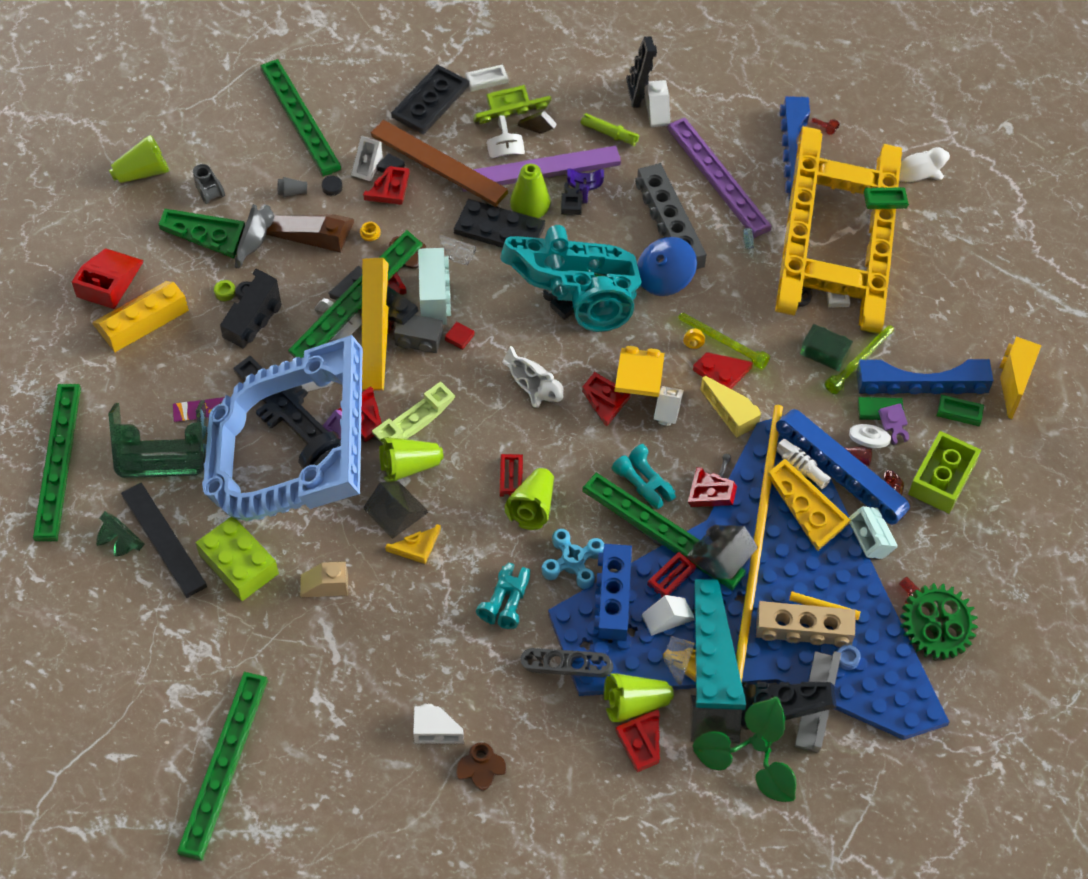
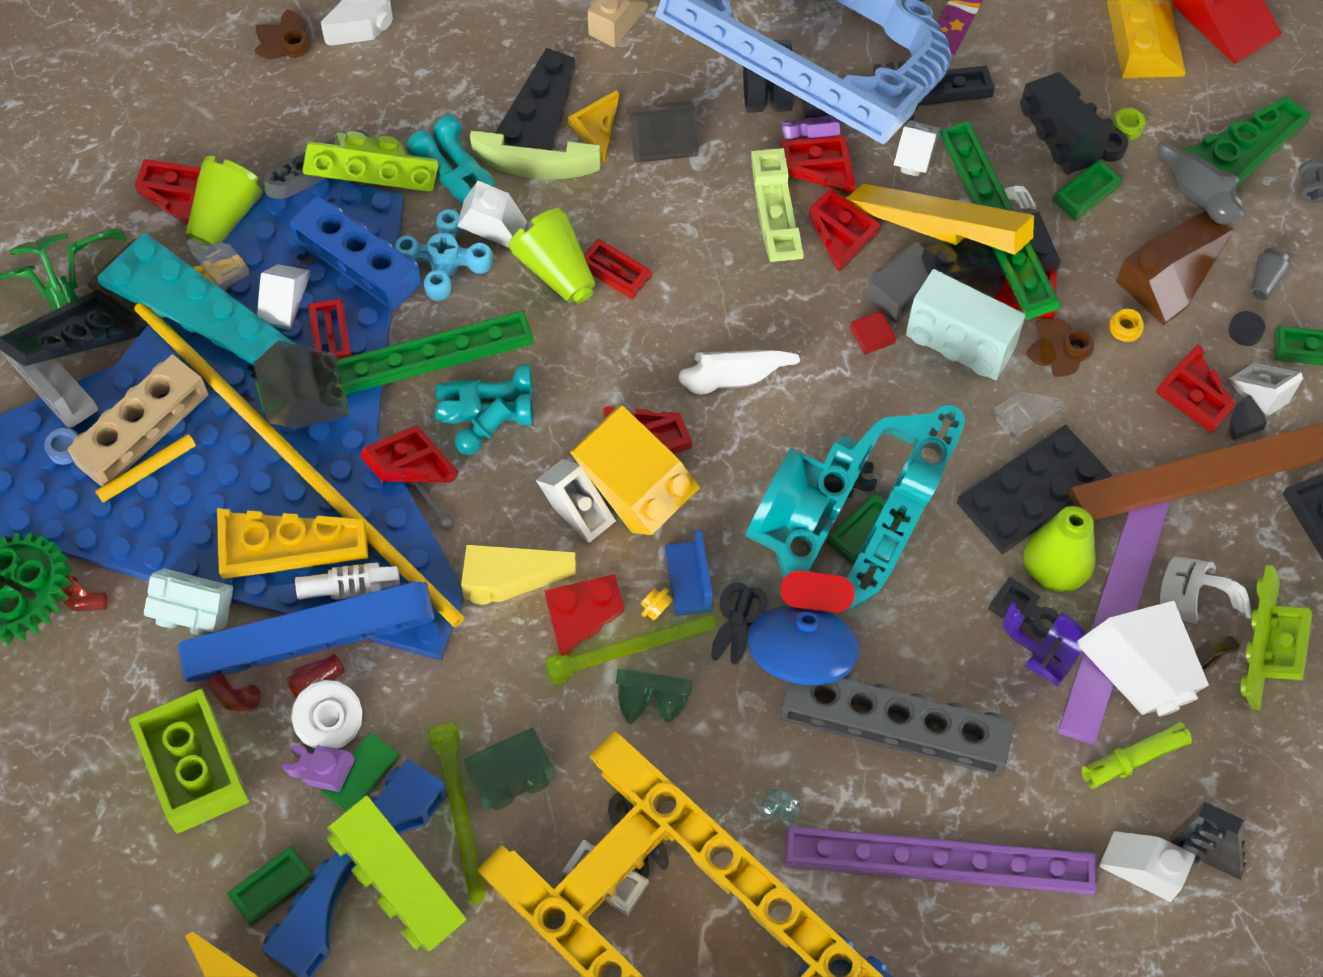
camera: 125 degrees right, 5 degrees up
lime cone [379,437,444,482] -> none
none -> lime bracket [302,131,438,192]
none -> lime brick [326,795,467,952]
none -> teal pin [455,397,514,456]
none -> white slope [457,181,527,248]
none -> yellowish green slope [470,131,601,180]
none -> black wing [495,48,575,151]
none -> clear green tile [616,669,694,724]
none -> blue panel [665,529,712,616]
none -> black piece [711,582,768,664]
none -> red tile [780,571,855,613]
none -> red wing [808,189,881,271]
none -> green tile [1052,159,1123,221]
none -> white slope [1078,600,1209,717]

